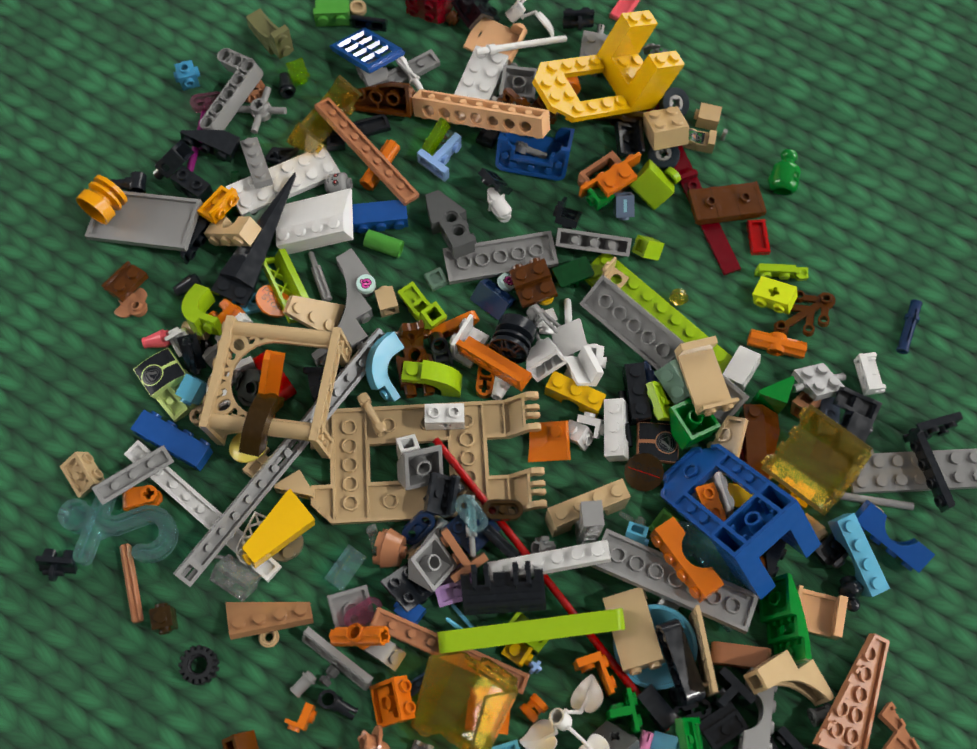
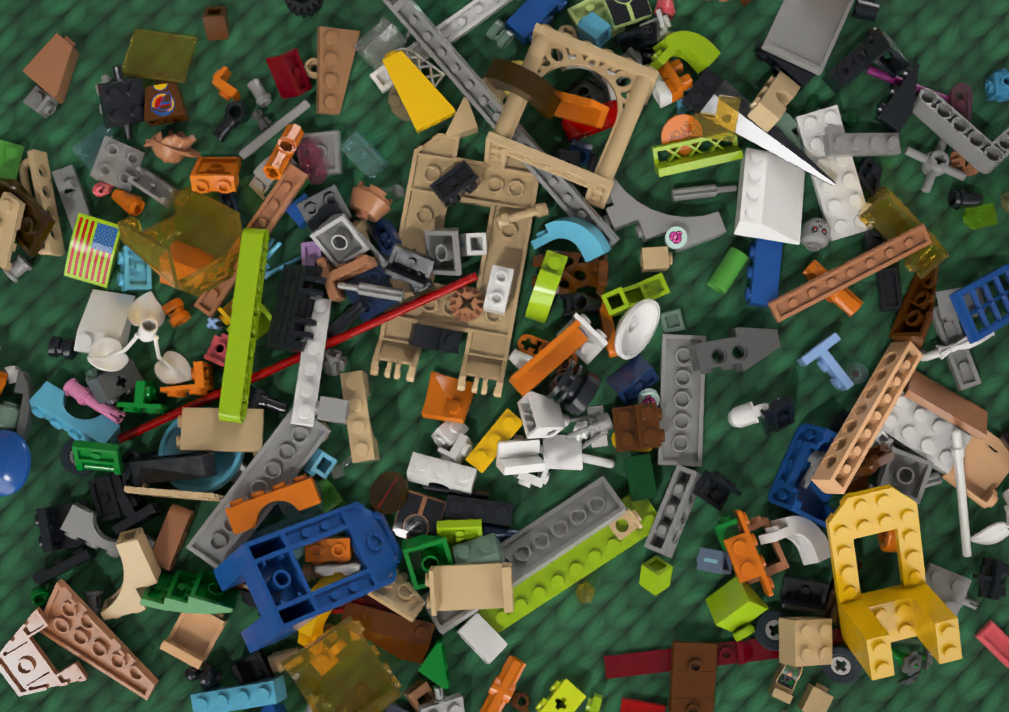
camera: 105 degrees right, 15 degrees up
black cone [173,273,203,297] -> none
light orange bracket [197,185,239,225] -> none
tan wing [283,295,345,331] -> none
clear neon green tile [422,118,450,155] -> none
clear light blue plate [455,494,488,533] -> none
dark brown plate [482,499,523,521] -> none
black tile [637,684,679,732] -> none
none -> coral brick [204,333,228,367]
none -> black pin [247,386,289,415]
none -> dark red panel [266,48,312,99]
none -> black arch [408,323,462,354]
none -> black bracket [430,160,480,208]
none -> nougat gear [450,286,484,321]
none -> sand green wheel [486,19,516,50]
none -> dark blue plate [569,139,593,166]
none -> white dish [614,299,660,360]
none -> clear yellow tile [691,95,741,142]
none -> white arch [758,516,831,565]
none -> nougat tile [904,370,988,440]

